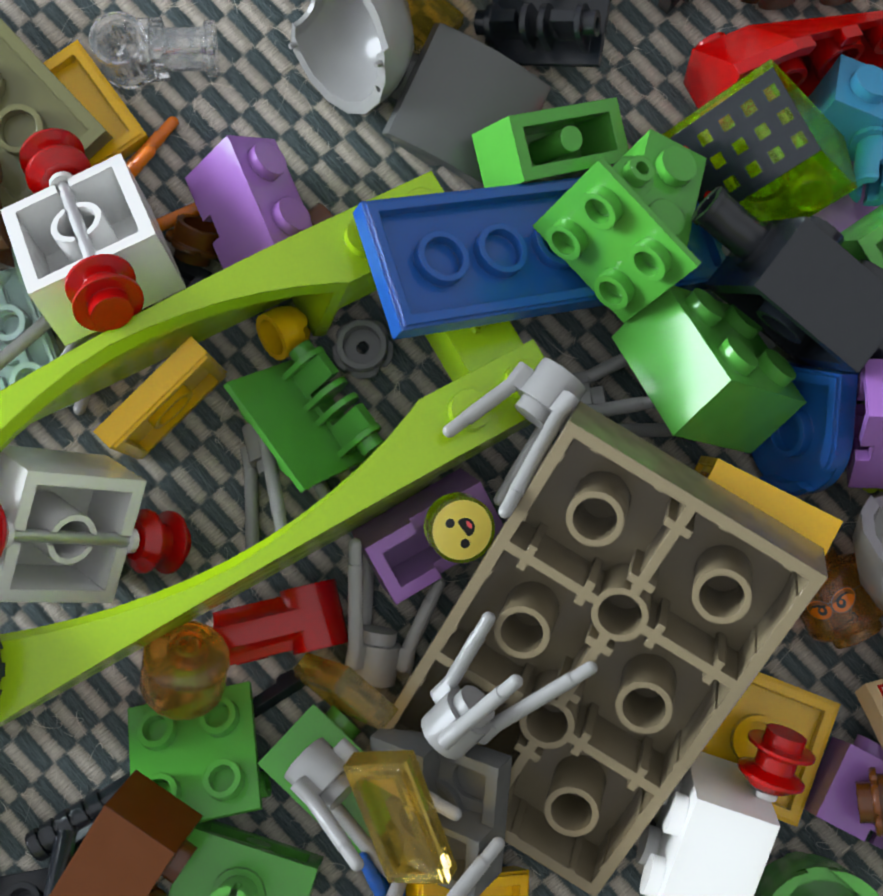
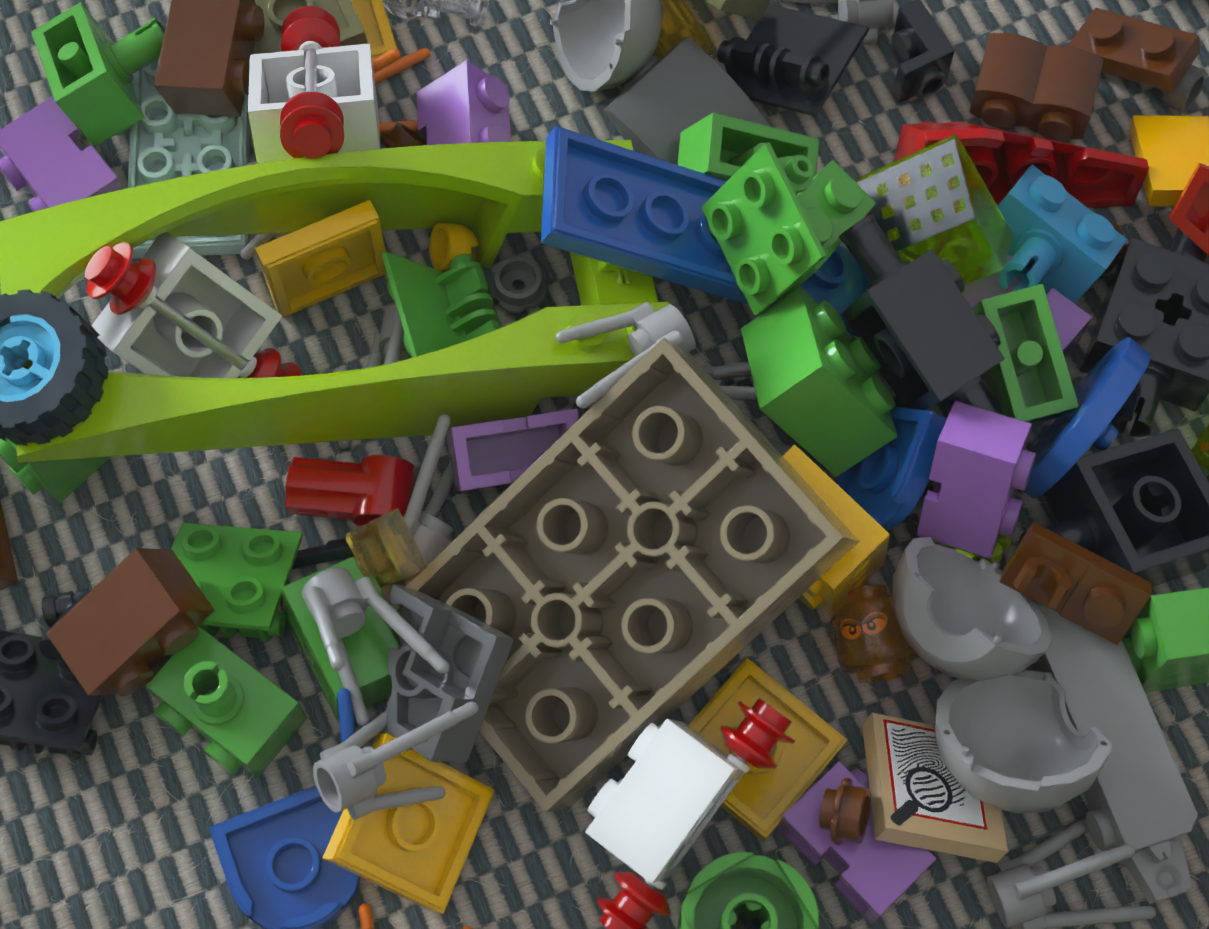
camera: 15 degrees right, 15 degrees down
clear orange head [139,621,230,720] -> none
clear yellow tile [343,750,458,884] -> none
light grey plant [421,611,598,760] -> none
light yellow tile [424,492,495,563] -> none

